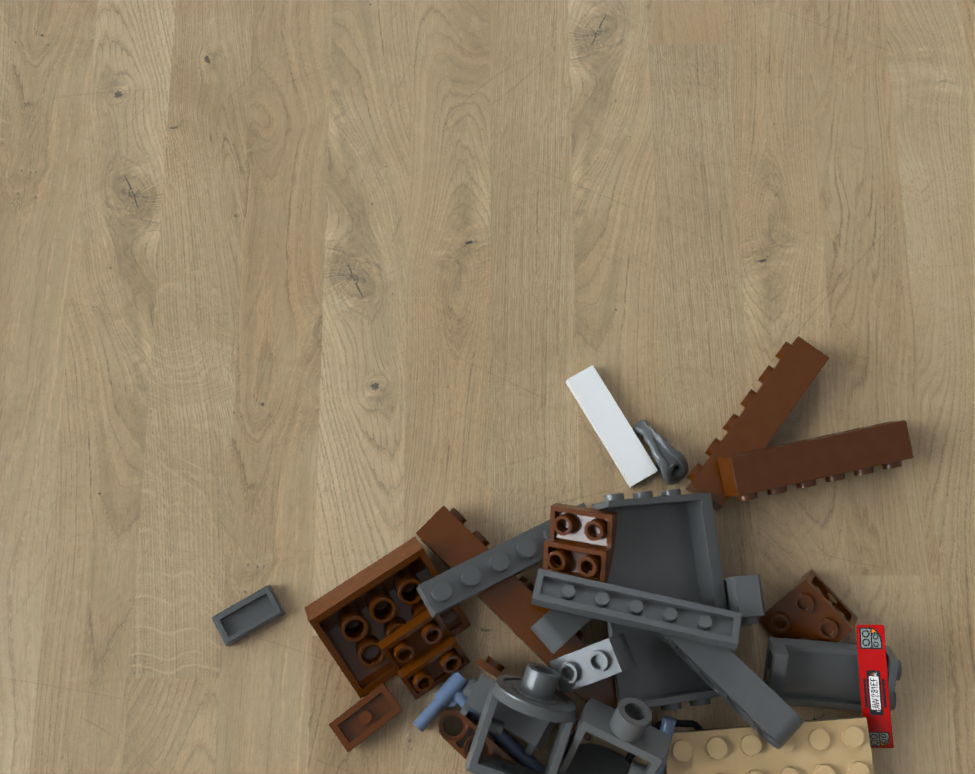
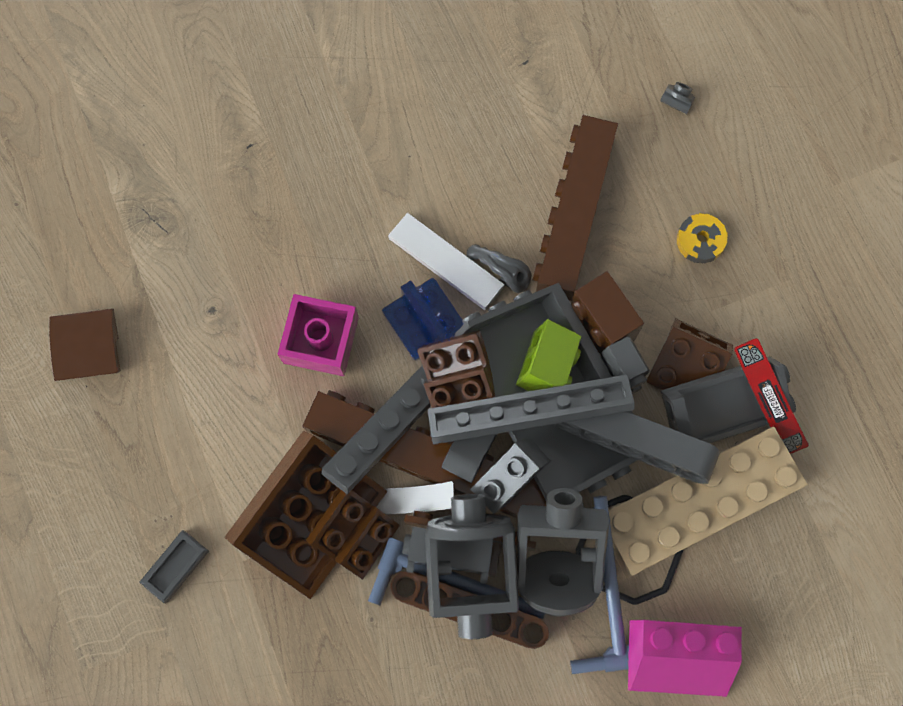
camera: 20 degrees left, 0 degrees up
reddish brown plate [328,683,403,752] -> none
reddish brown brick [717,420,914,501] -> none
none -> reddish brown slope [49,308,121,381]
none -> dark pink brick [278,294,359,377]
none -> white sticker [376,481,454,515]
none -> clear blue bracket [382,278,464,360]
none -> lime brick [516,319,581,391]
none -> reddish brown brick [571,271,644,356]
none -> dark grey plate [660,82,695,114]
none -> yellow piece [676,213,728,264]

